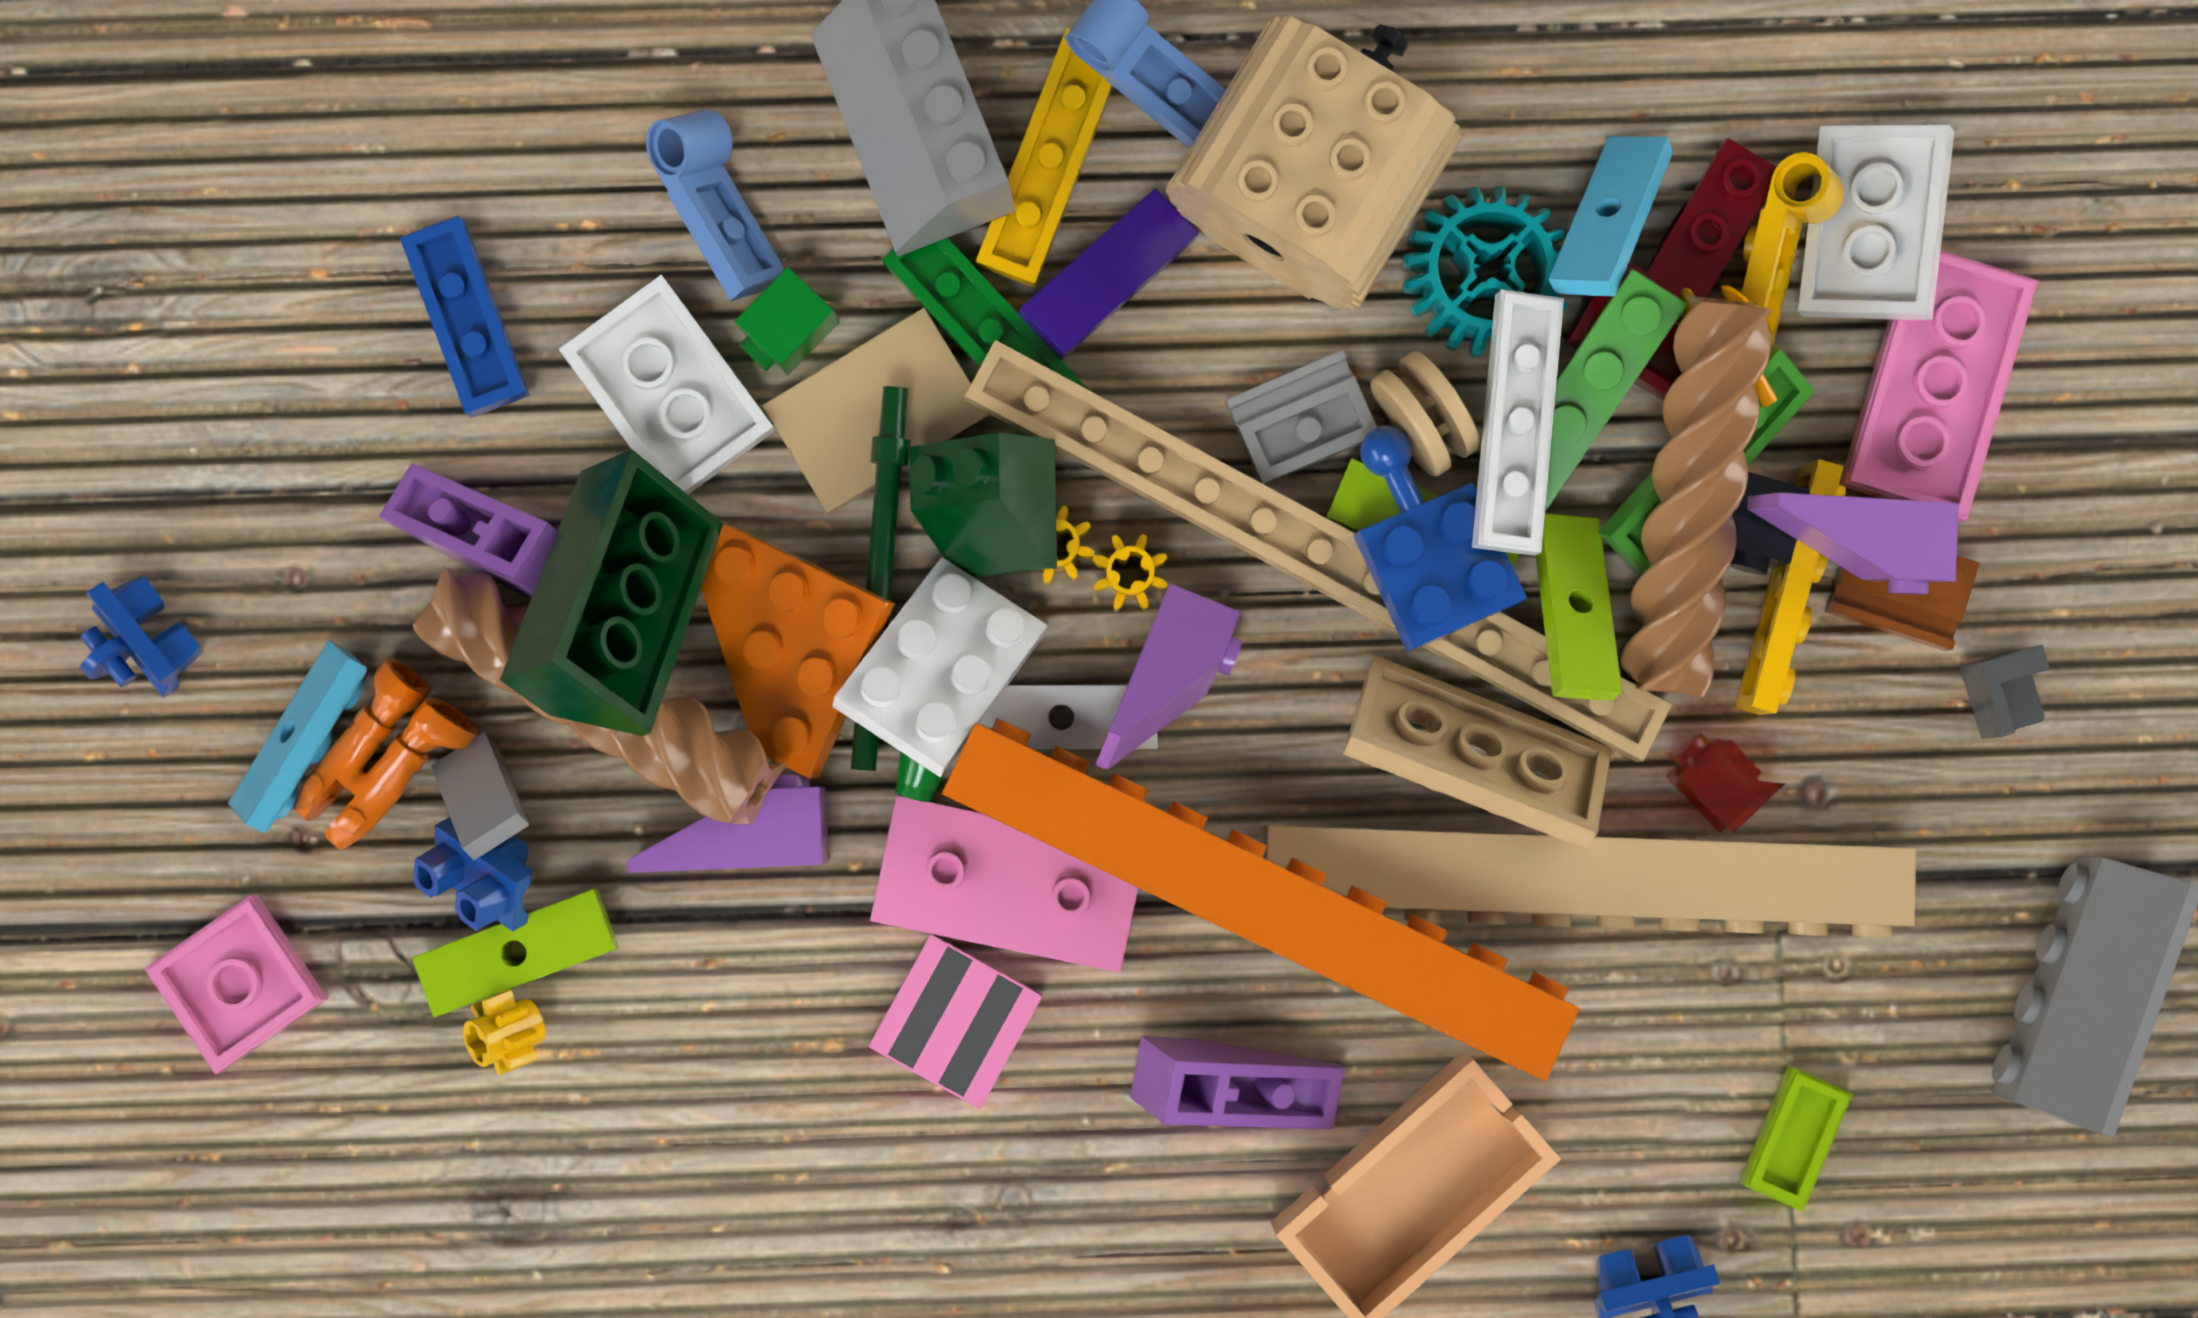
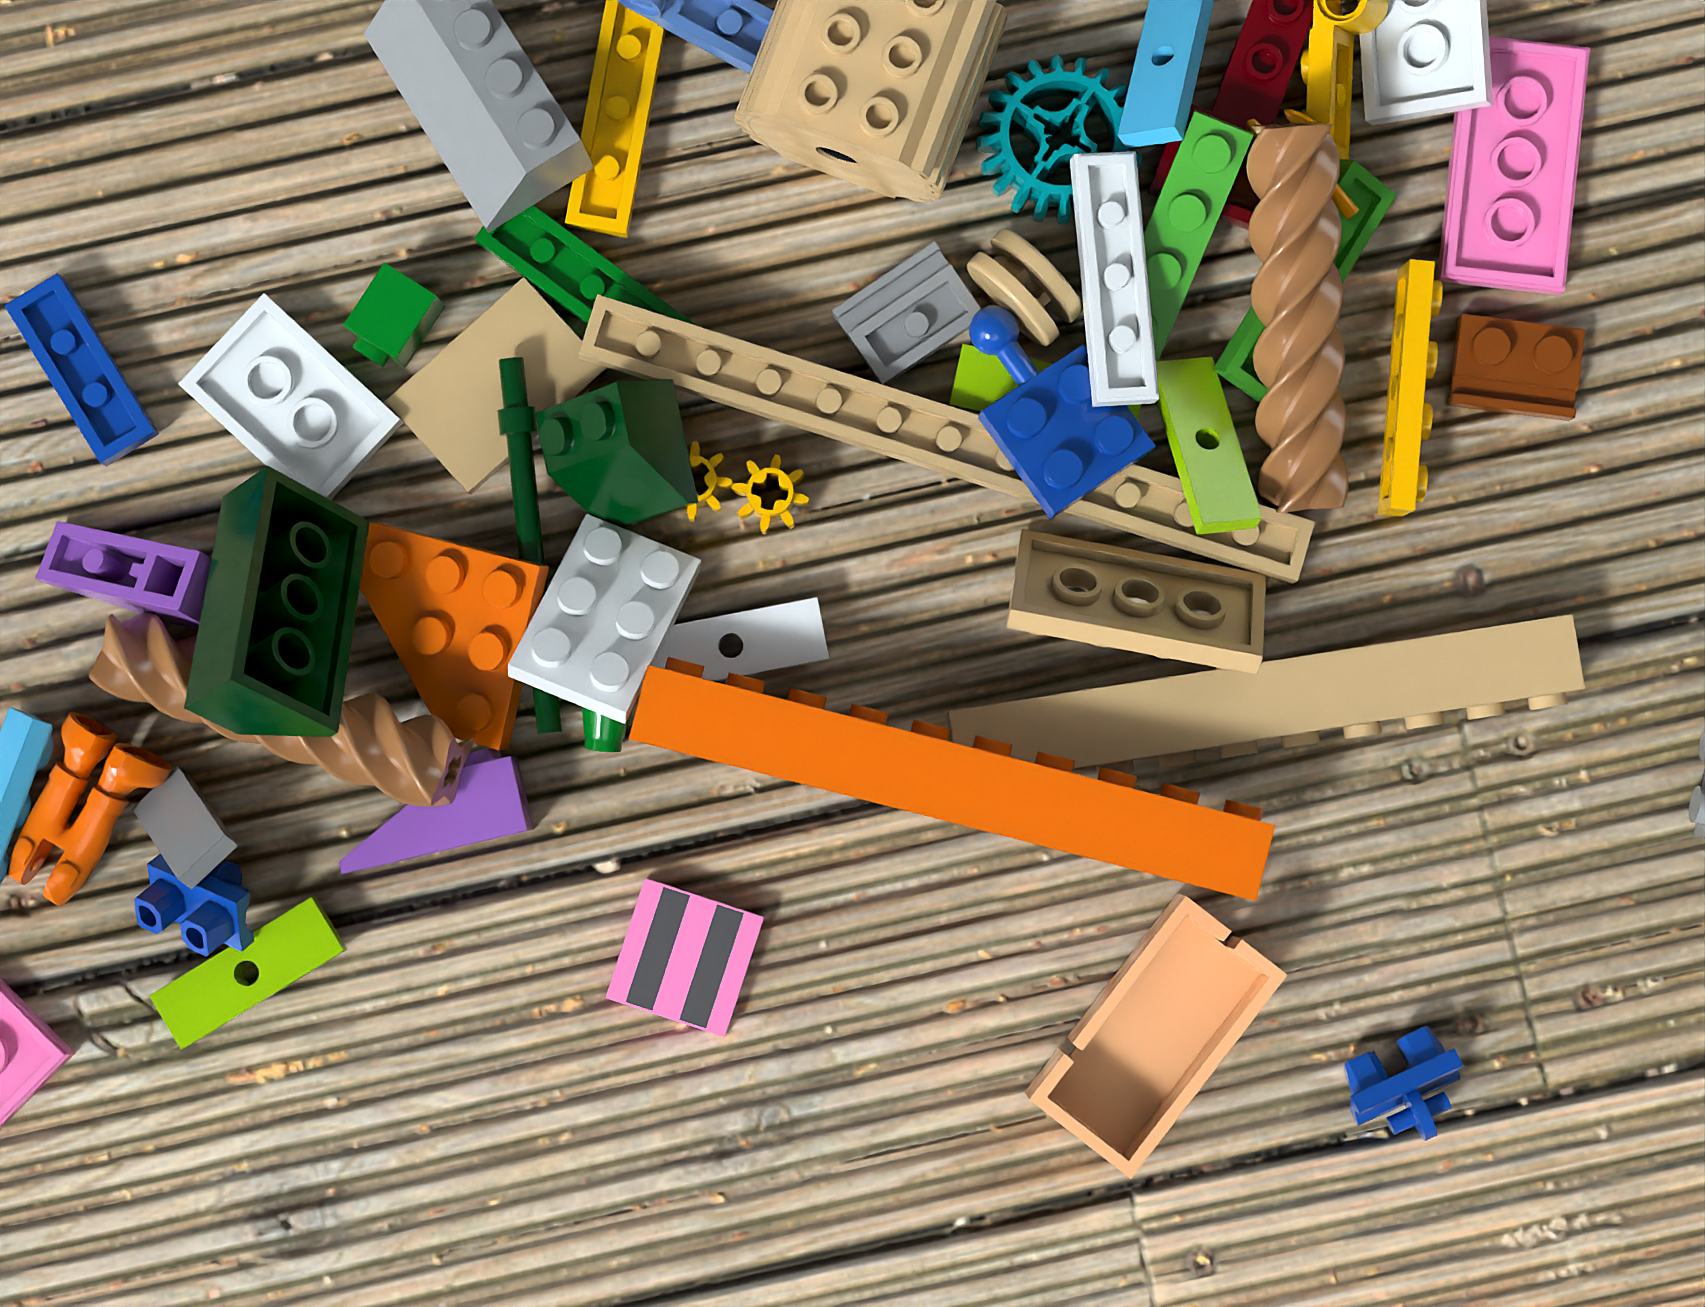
camera: 10 degrees left, 0 degrees up
yellow gear [463,990,546,1075] -> none
medium blue plate [646,109,785,301] -> none
bright pink plate [870,795,1138,973] -> none
dark purple tile [1018,188,1199,360] -> none
medium lavender slope [1095,583,1243,770] -> none
medium lavender slope [1130,1036,1345,1129] -> none
clear red window [1665,732,1786,833] -> none
black brick [1730,472,1810,575] -> none
lime tile [1738,1065,1853,1212] -> none
medium lavender slope [1747,493,1959,595] -> none
dark grey panel [1959,645,2050,739] -> none

